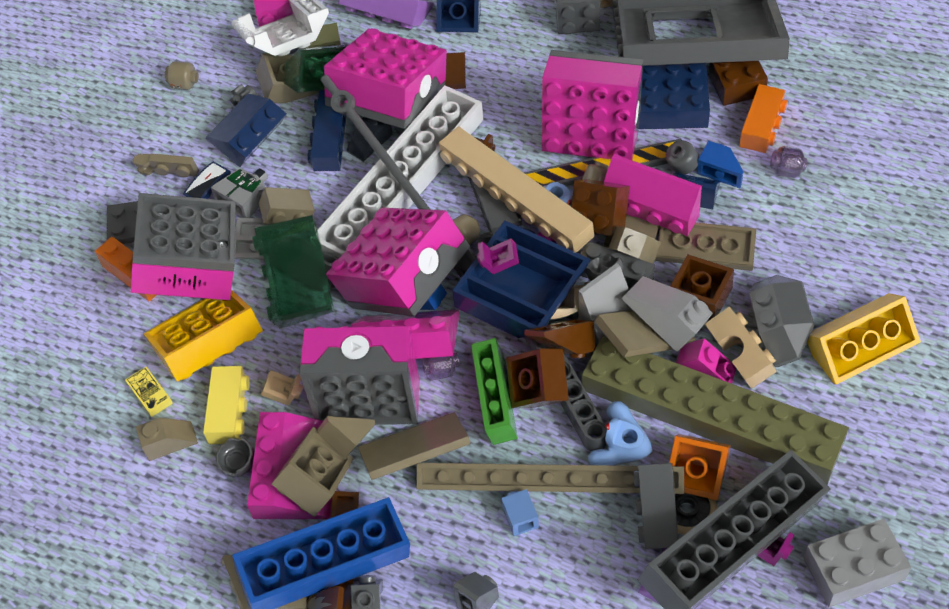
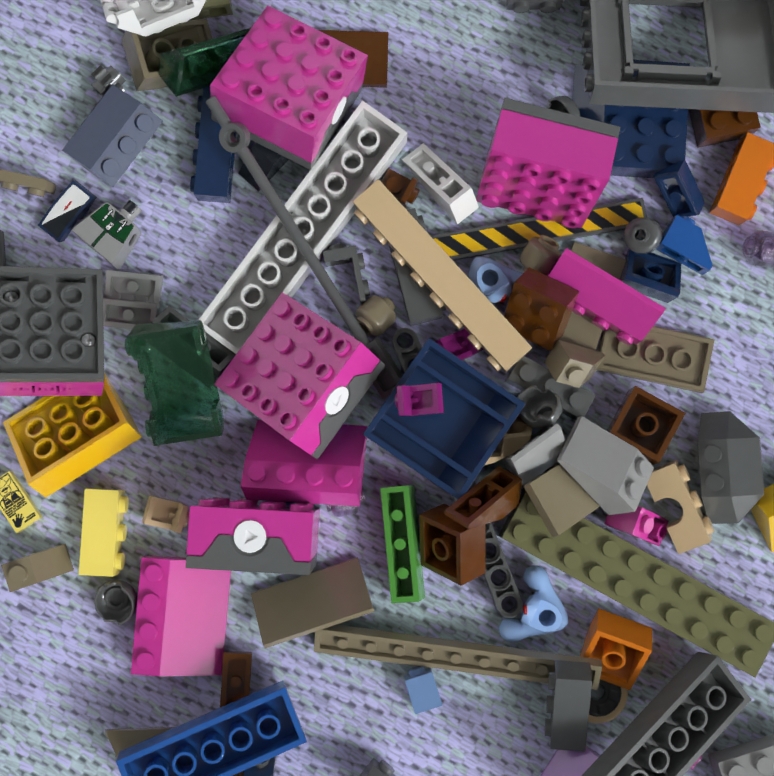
camera: 10 degrees left, 30 degrees up
dark tan head [165,61,199,90] -> none
dark tan brick [259,187,315,226] -> none
dark tan slope [272,427,354,517] -> none
dark tan slope [317,416,375,458] -> none
none -> dark grey bracket [323,244,370,304]
none -> white slope [402,143,479,224]
none -> dark blue slope [653,160,705,218]

